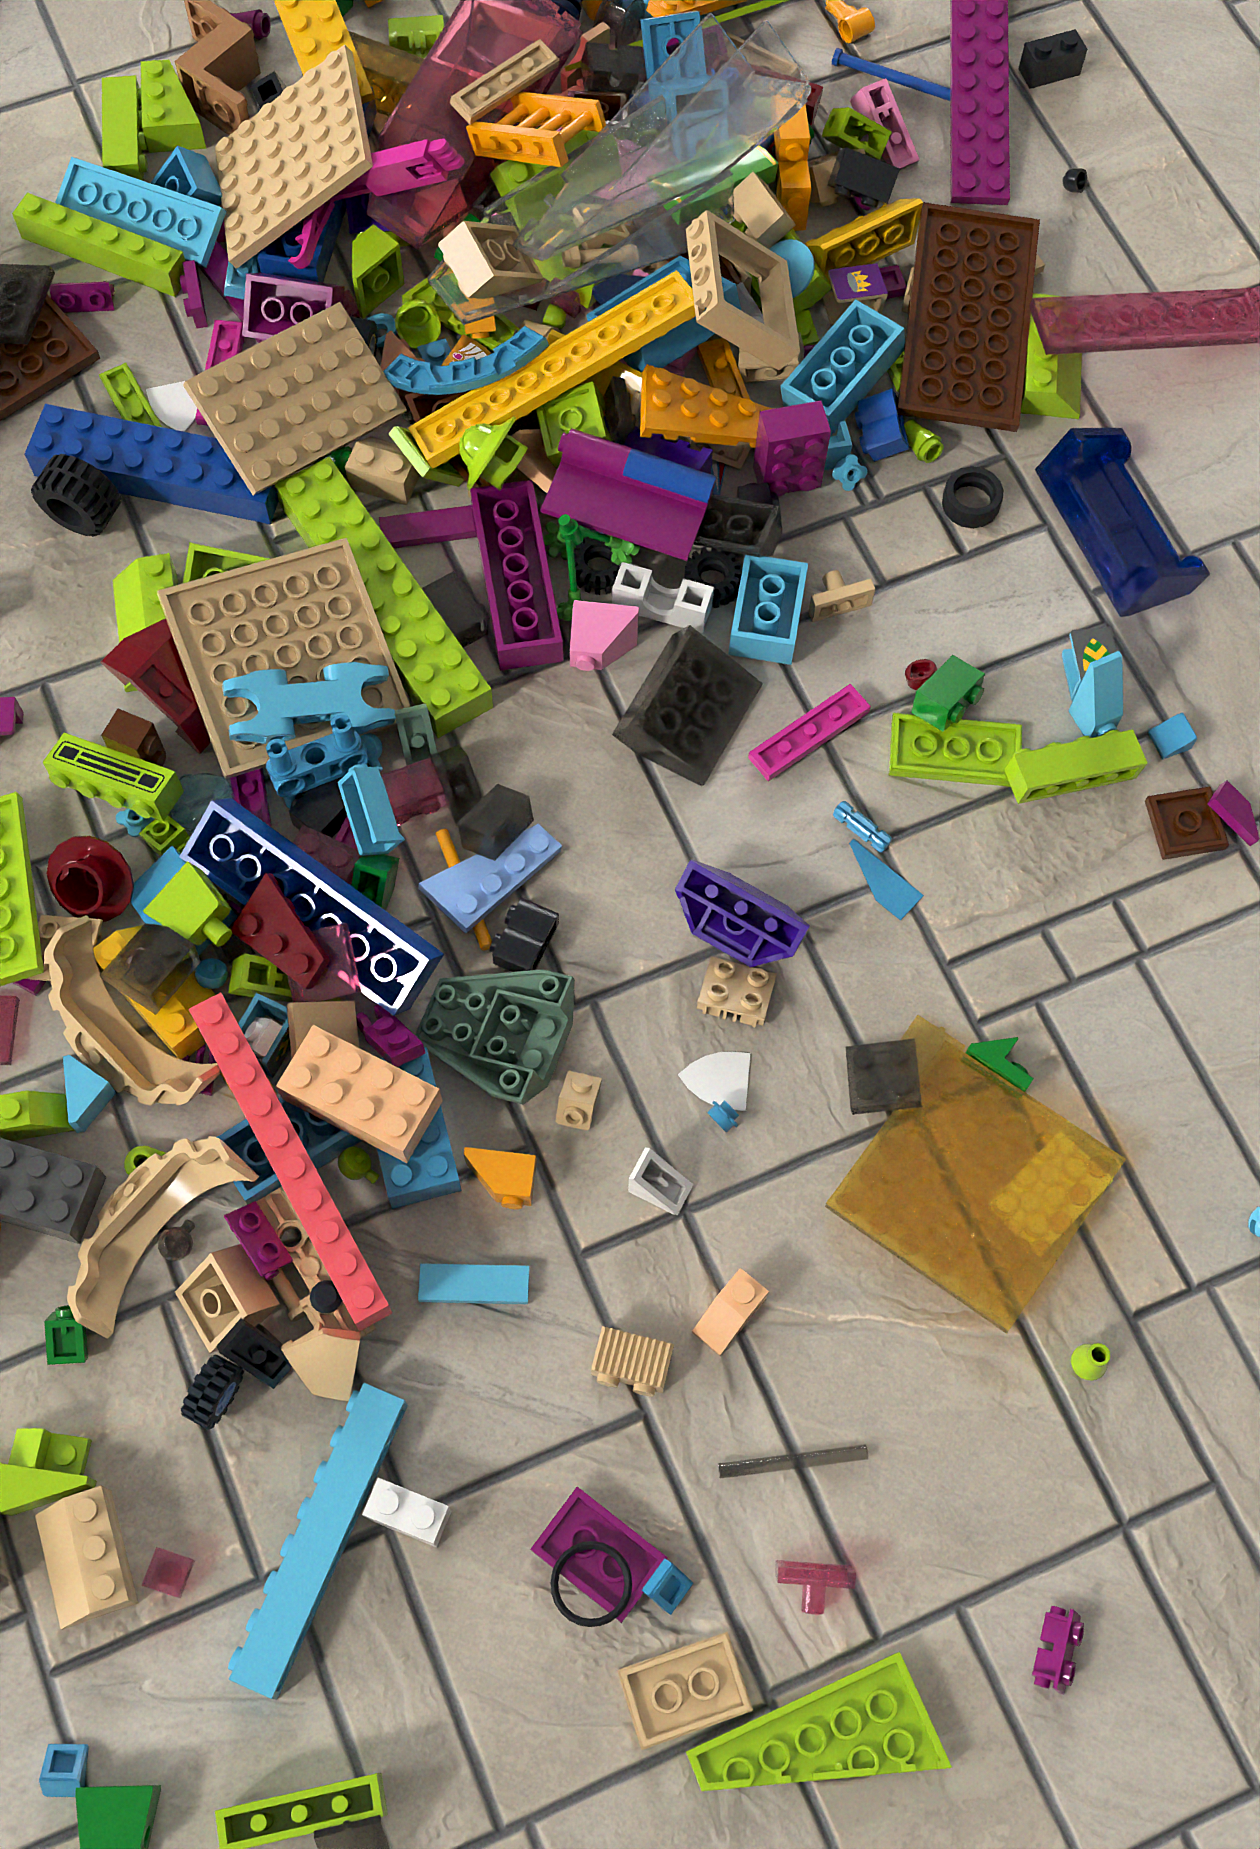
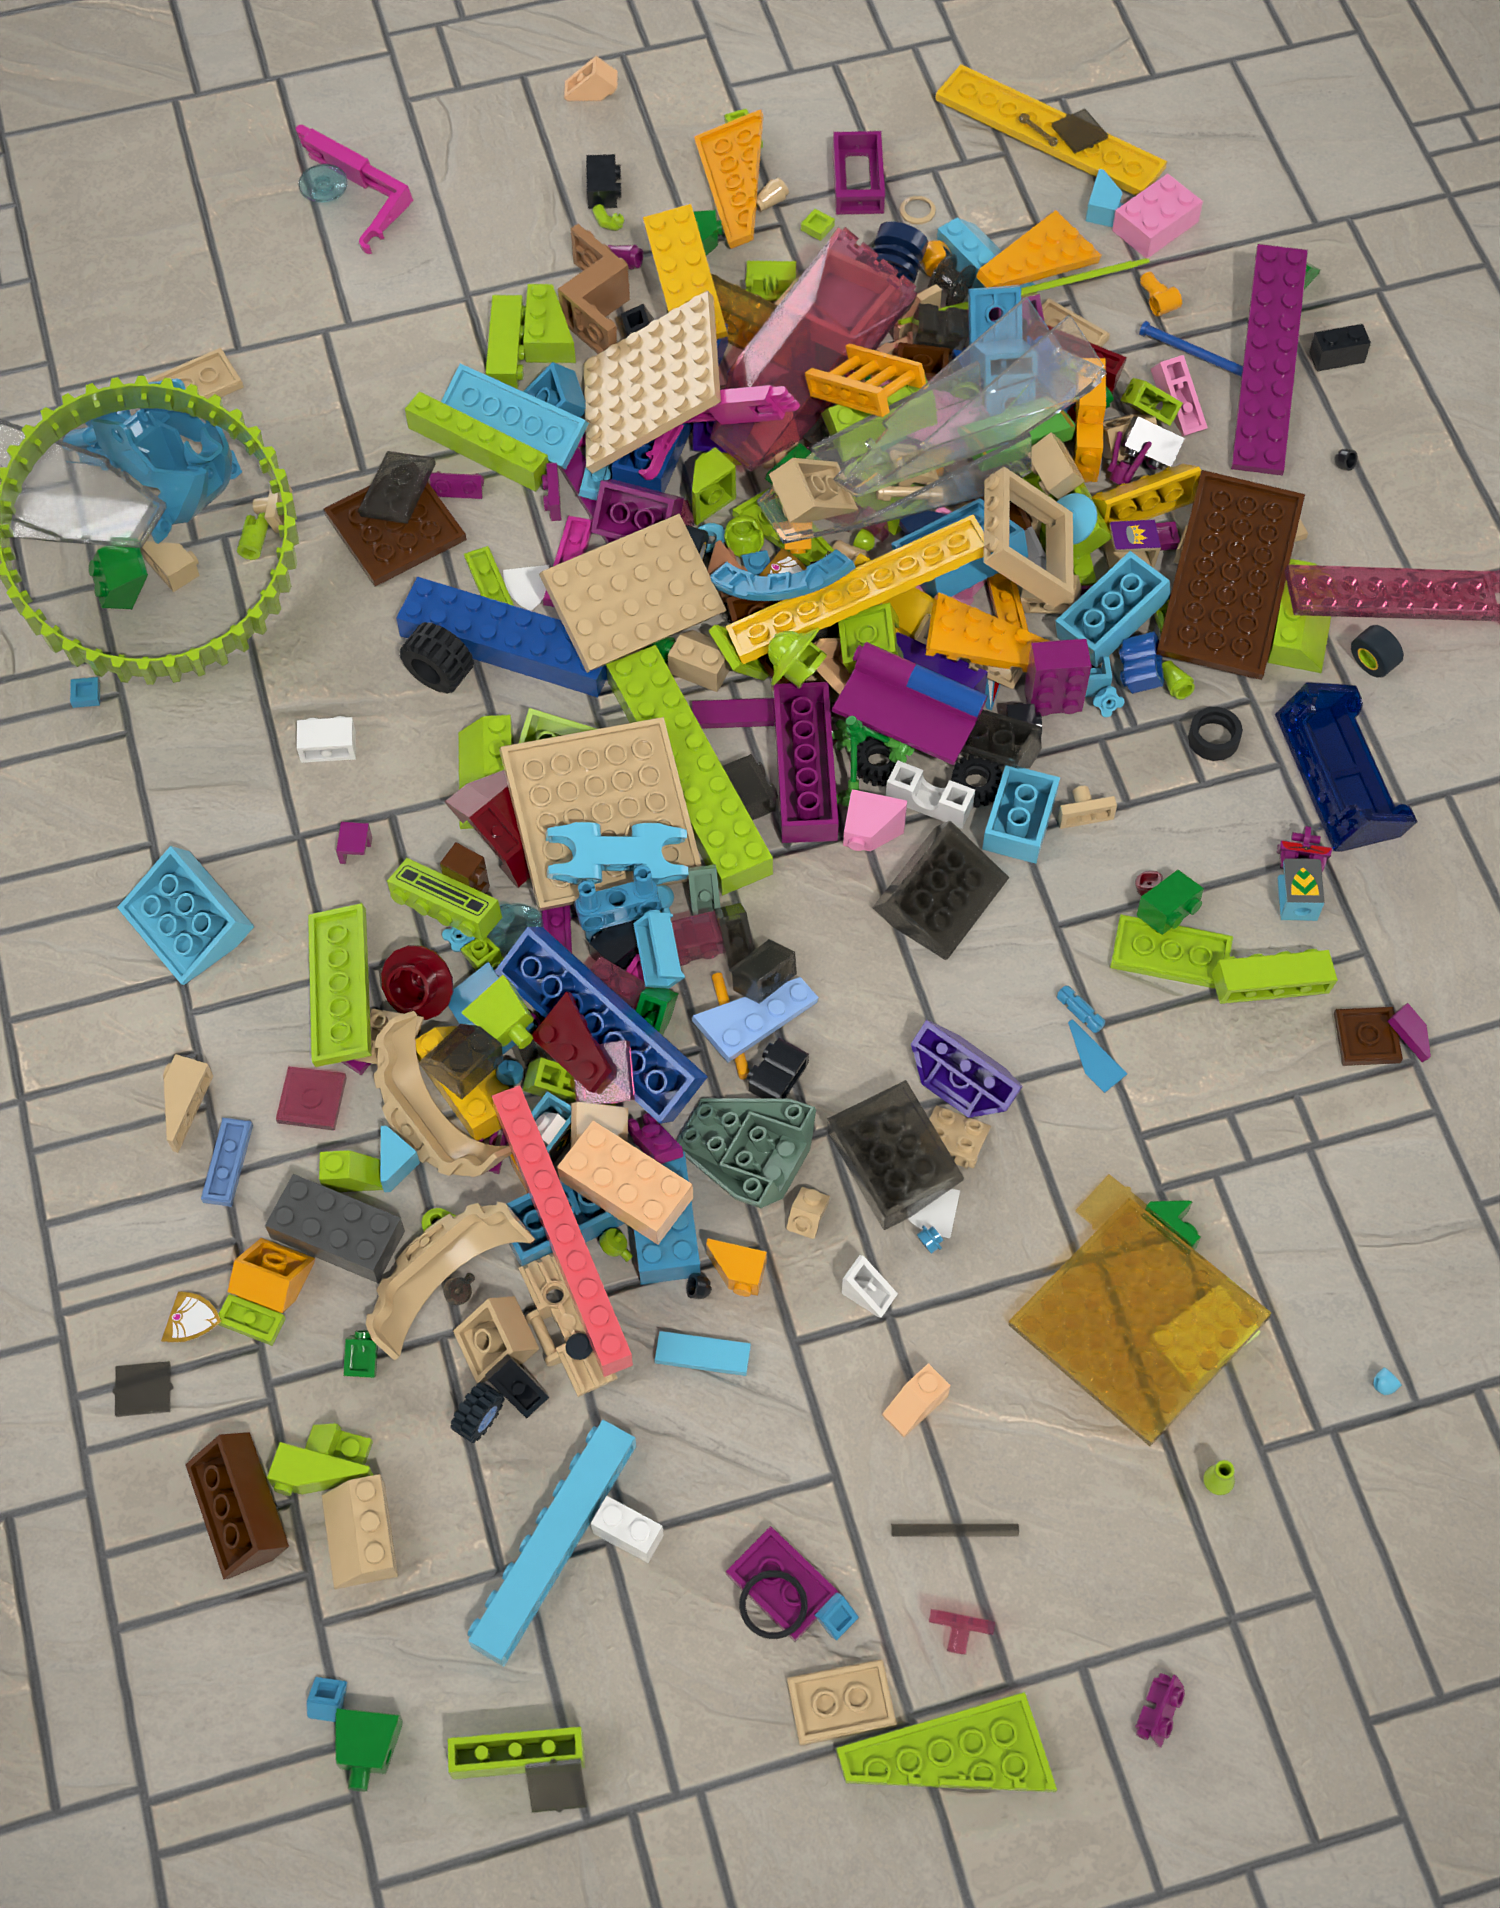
camera: 10 degrees right, 5 degrees down
clear pink plate [142,1547,195,1599] -> none
magenta hinge [224,1201,293,1280] -> none
tan slope [281,1322,361,1401] -> none
tan tile [450,39,560,125] -> none
tan brick [591,1326,674,1397] -> none
clear smoke plate [603,376,636,445] -> none
dark pink plate [748,684,871,781] -> none
clear smoke plate [845,1038,923,1115] -> none
medium azure slope [1068,651,1123,738] -> none
dark azure slope [1148,713,1197,759] -> none
none -> black hinge [686,1274,712,1299]
none -> clear smoke slope [827,1080,964,1230]
none -> magenta plant [1107,431,1152,485]
none -> magenta hips [1276,826,1332,872]
none -> black wheel [1351,625,1404,678]

